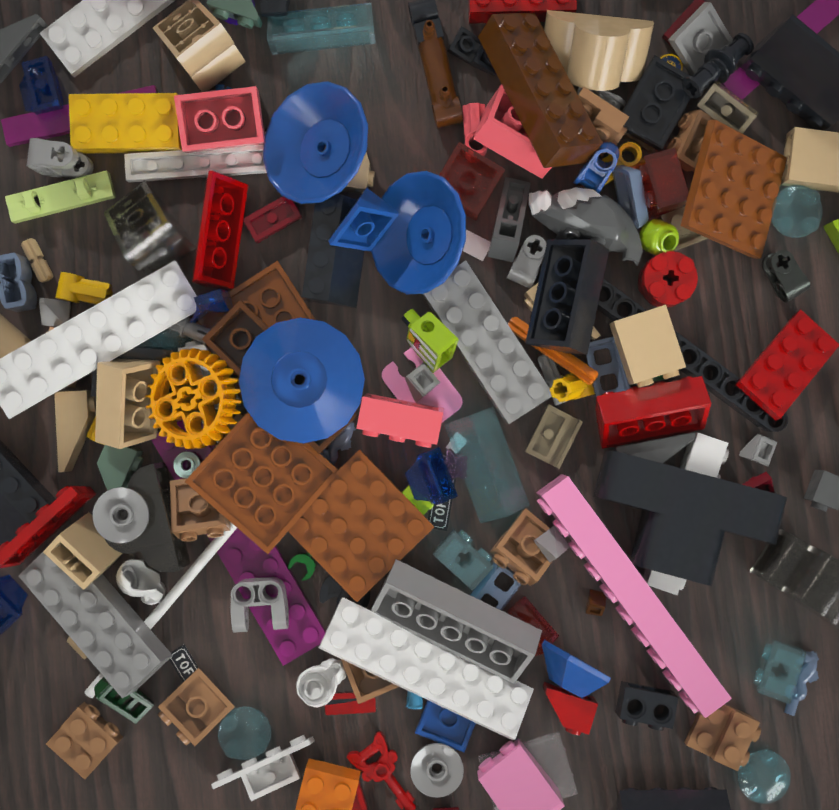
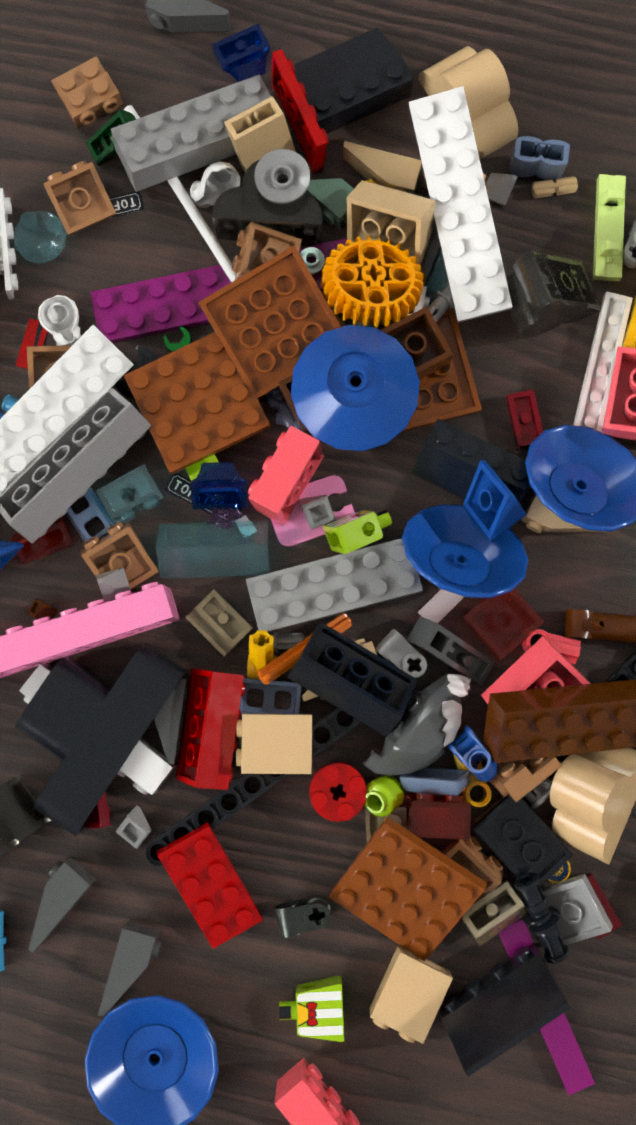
camera: 115 degrees right, 5 degrees down
yellow piece [55,272,113,305] -> none
clear blue slope [190,289,233,323] -> none
red slope [192,171,248,289] -> none
light grey piece [231,577,289,633] -> none
clear light blue dish [772,185,823,238] -> none

